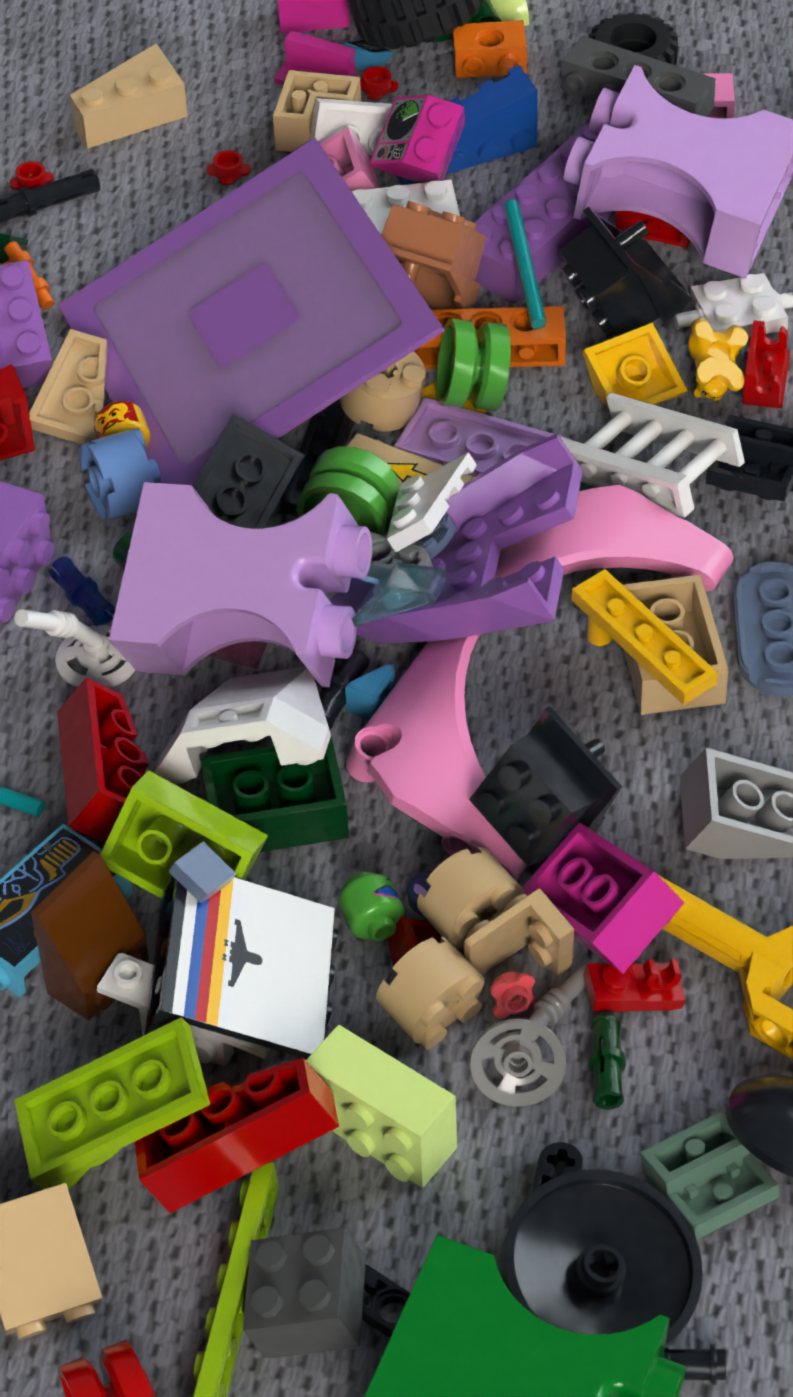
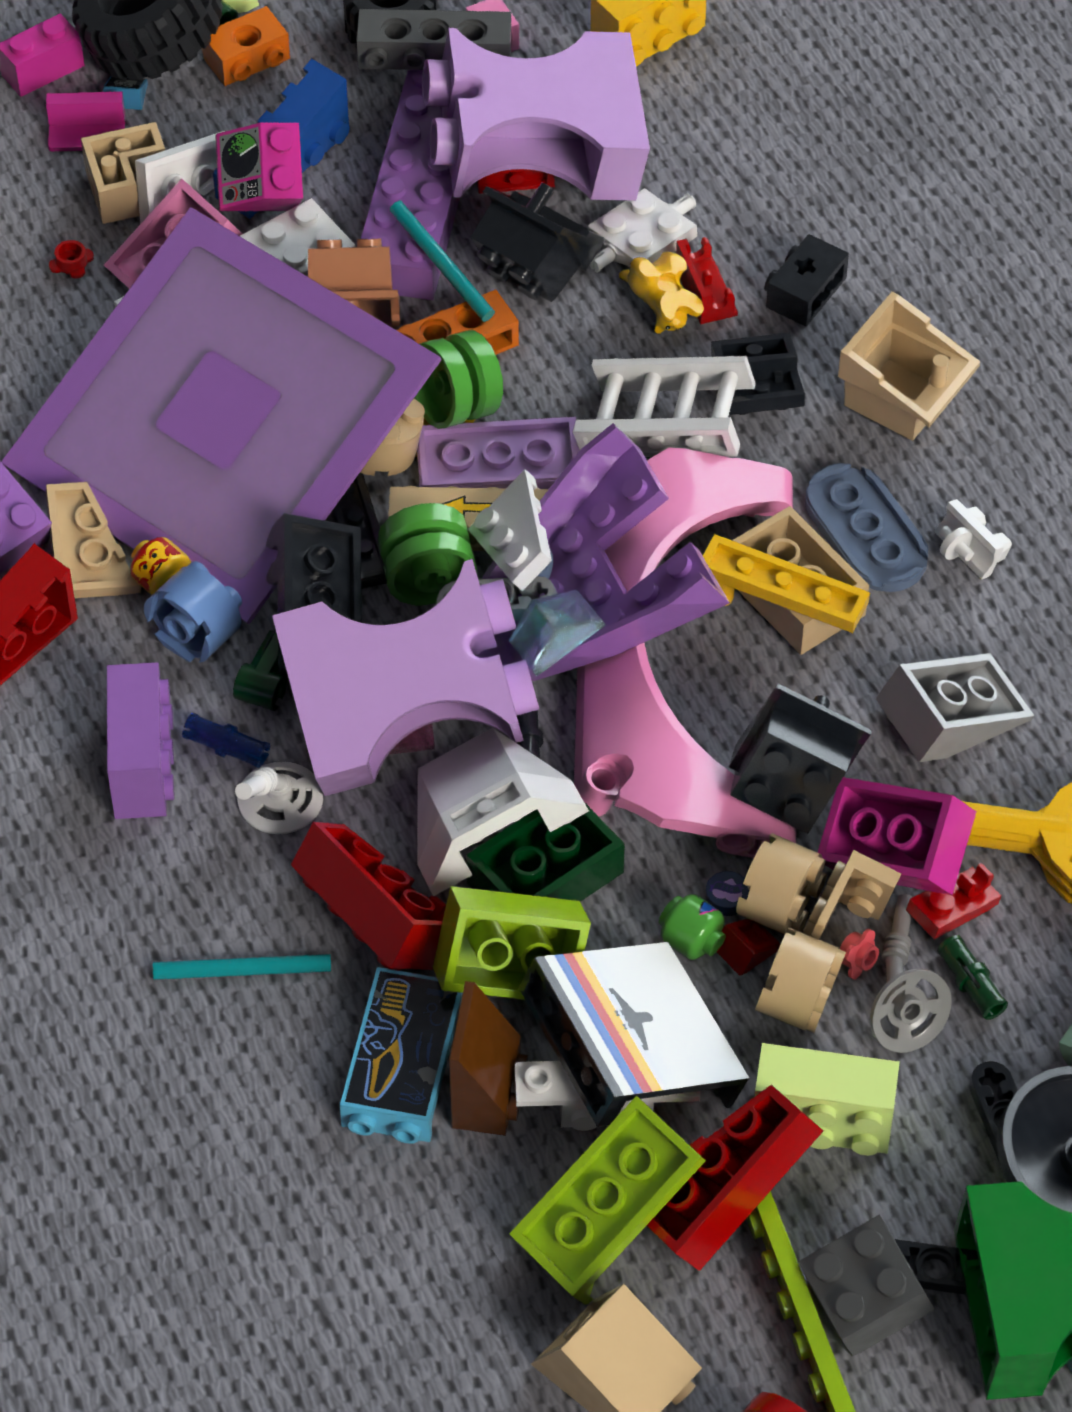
camera: 30 degrees left, 5 degrees up
sand blue tile [169,841,236,904] -> none
dark azure slope [345,664,395,720] -> none
red plate [360,66,399,100] -> none
yellow slope [582,323,688,409] -> none

